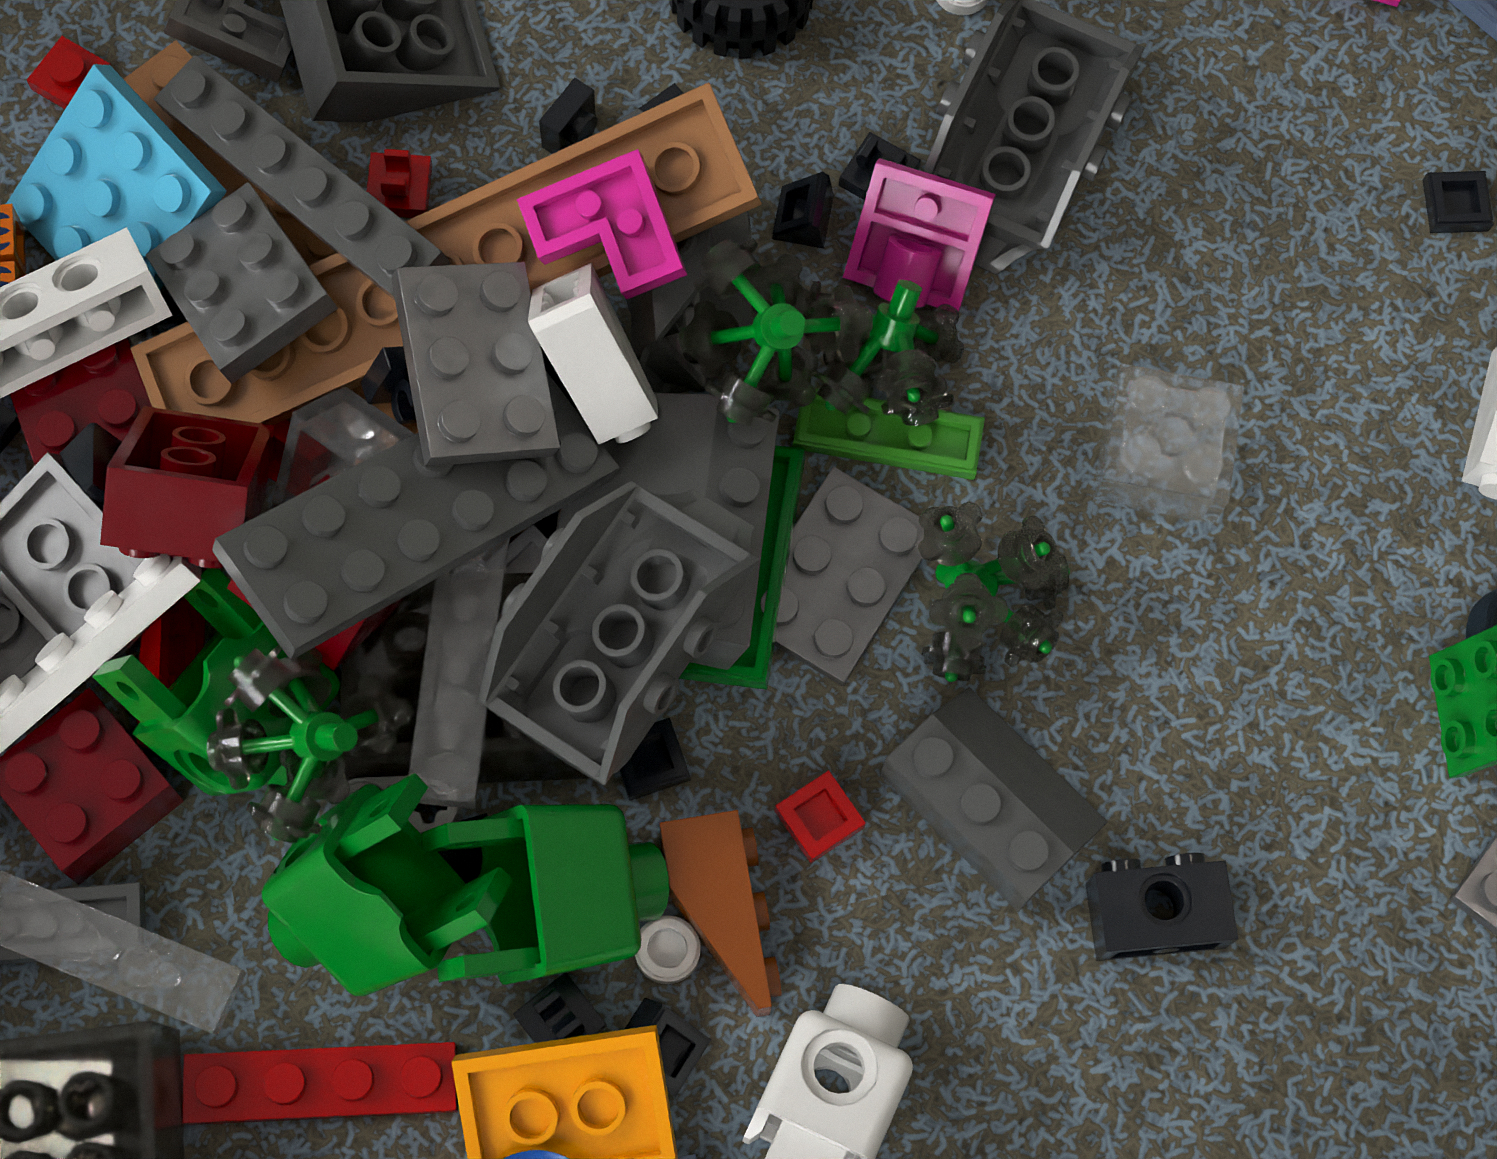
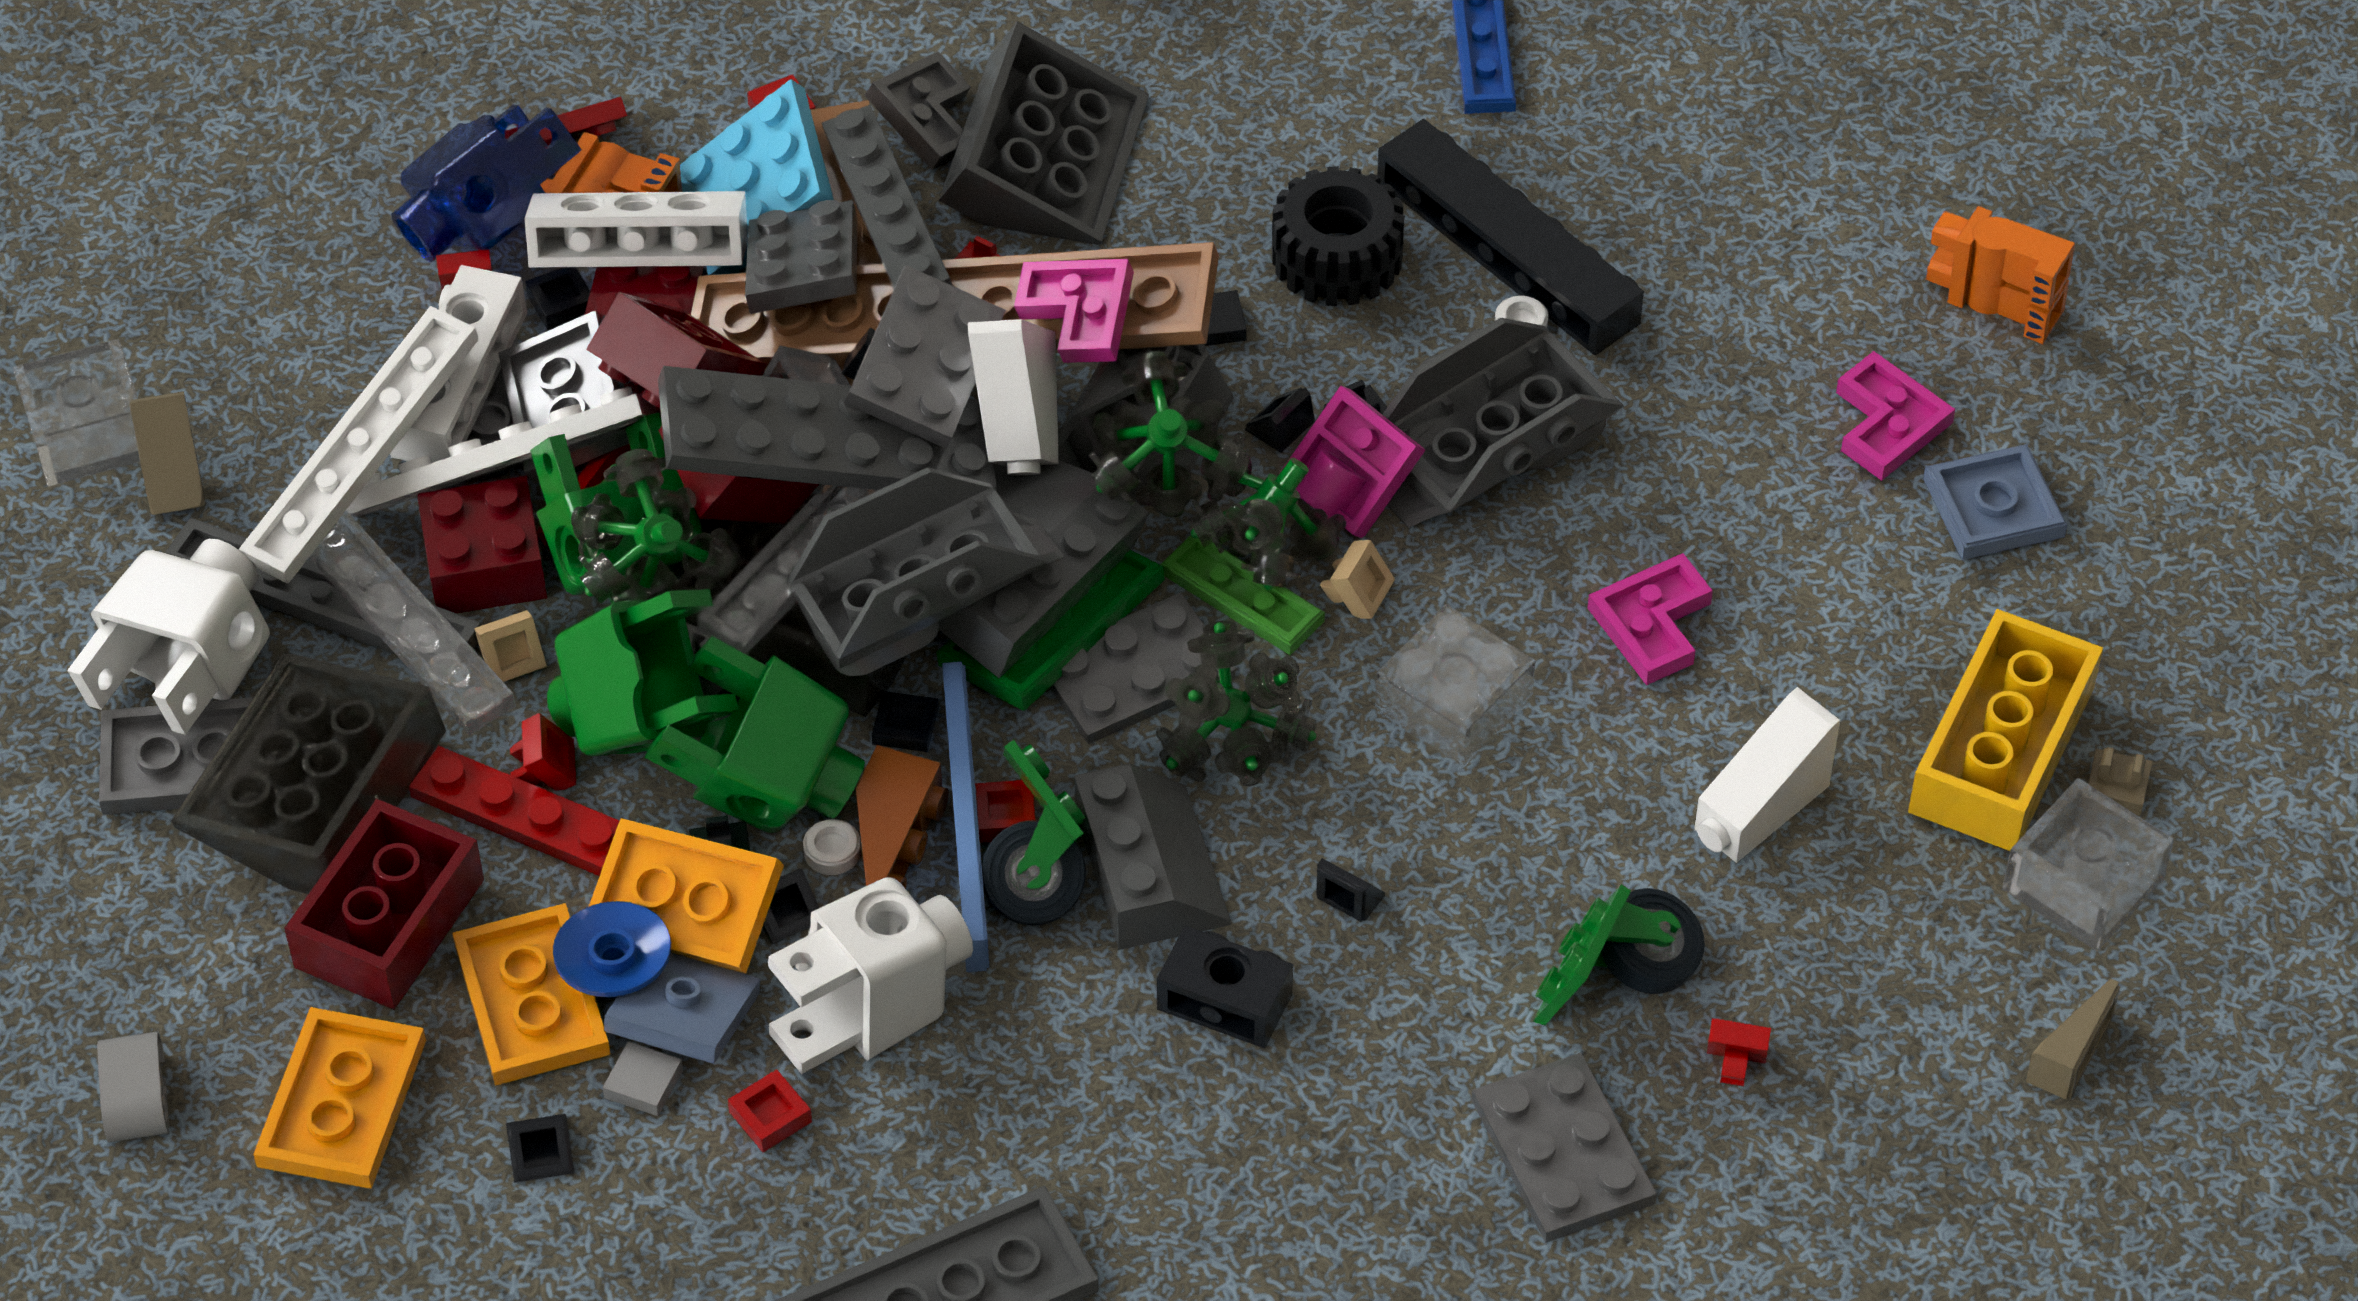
camera: 35 degrees right, 20 degrees down
black tile [1422,171,1494,233] -> none
none -> tan tile [474,610,547,685]
none -> red tile [510,713,576,791]
none -> medium blue tile [942,662,989,972]
none -> plate [982,740,1086,926]
none -> black slope [1316,858,1385,922]
none -> tan tile [1320,540,1395,619]
none -> dark pink plate [1588,553,1713,685]

